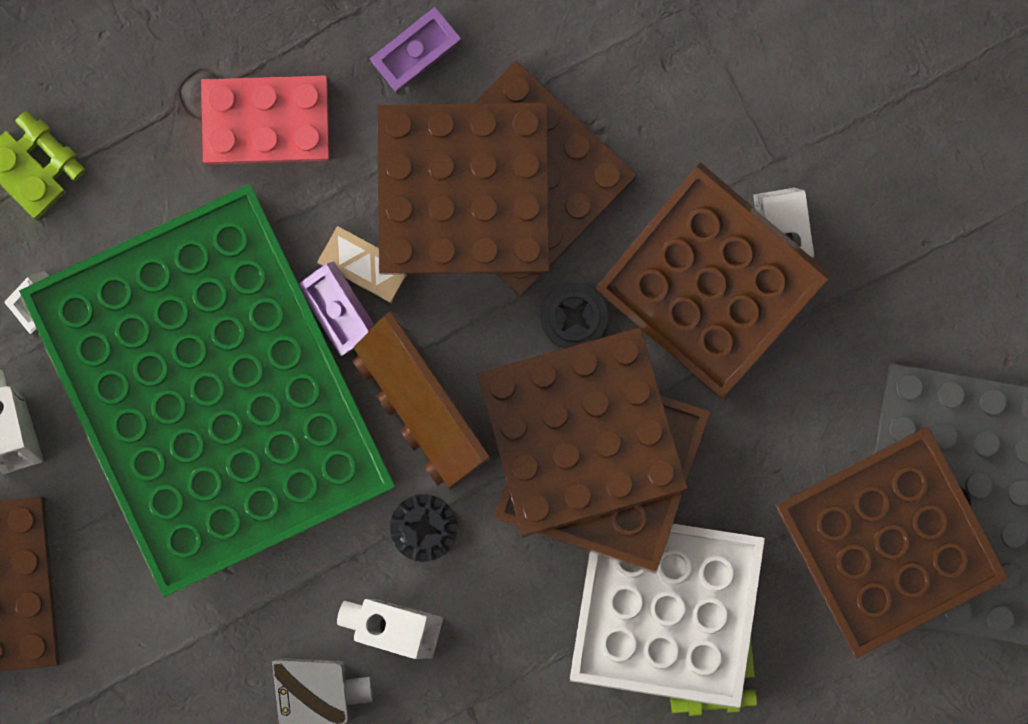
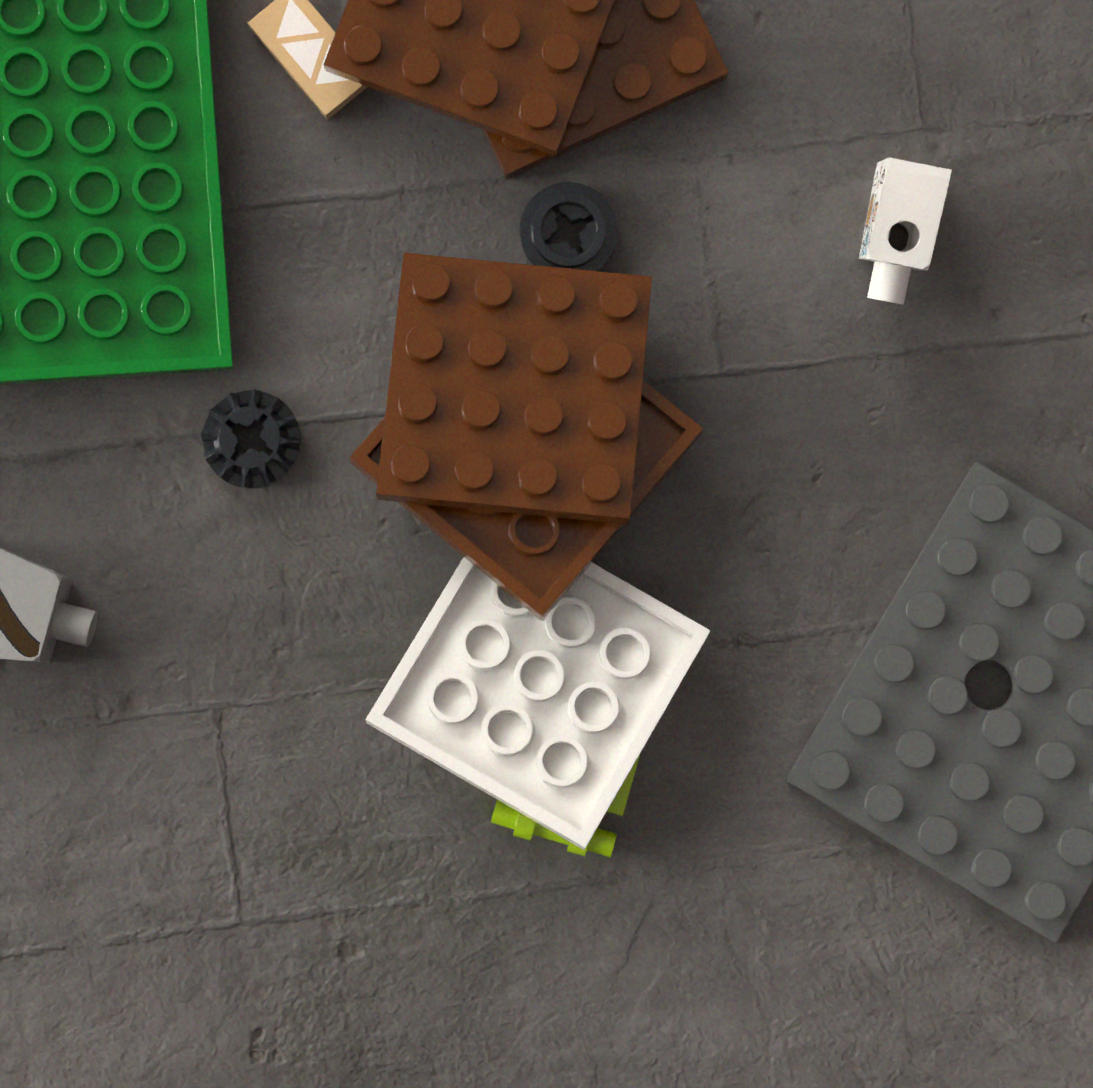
camera: 10 degrees right, 0 degrees up
plate [298,261,374,356] -> none
white torso [337,599,444,659] -> none
reddish brown slope [352,312,491,488] -> none
reddish brown plate [595,162,832,399] -> none
reddish brown plate [775,427,1008,659] -> none

